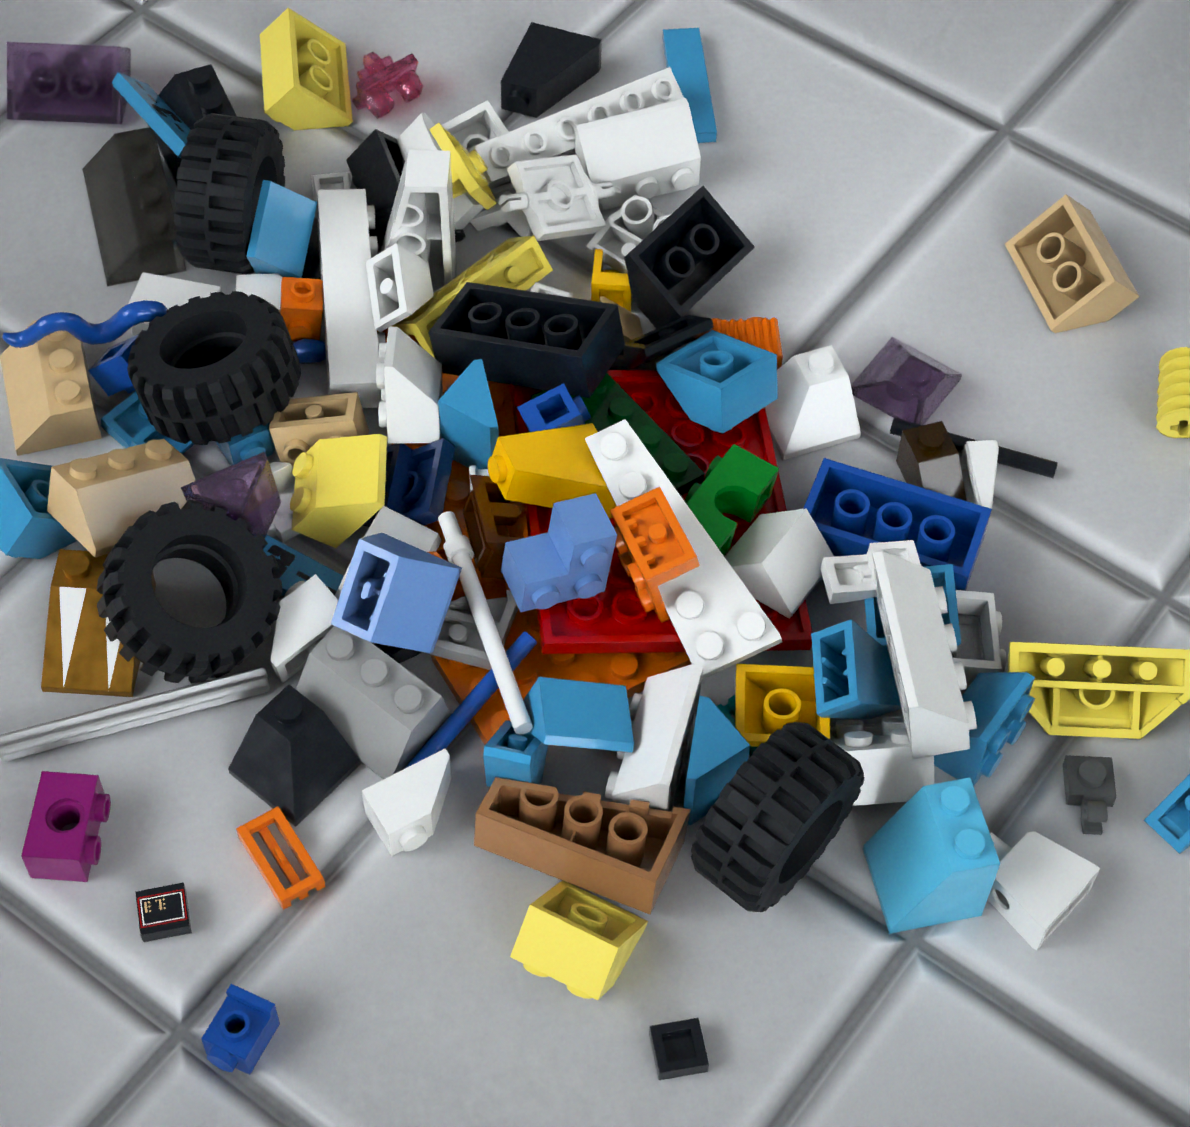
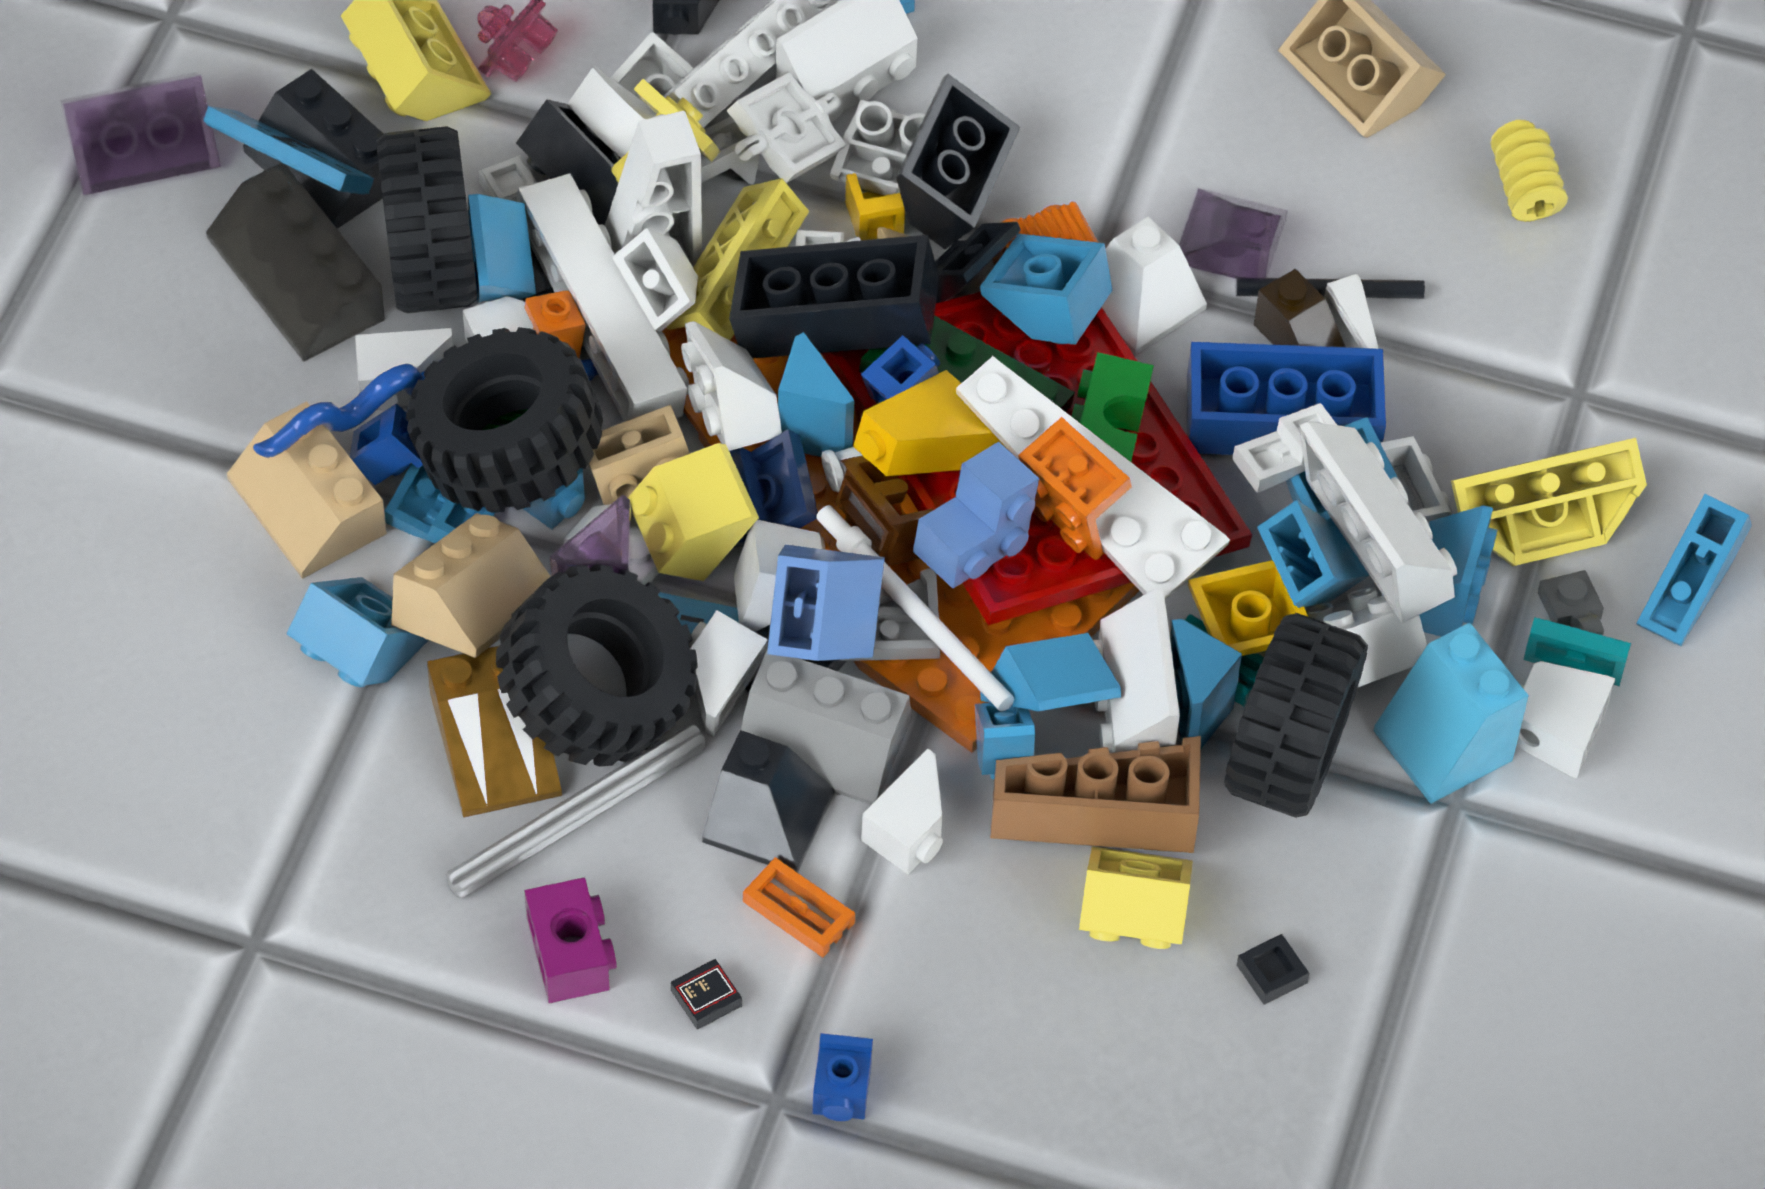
camera: 20 degrees left, 0 degrees up
blue bar [404,631,537,769] -> none
white slope [725,508,834,619] -> none
none -> teal tile [1523,617,1631,686]

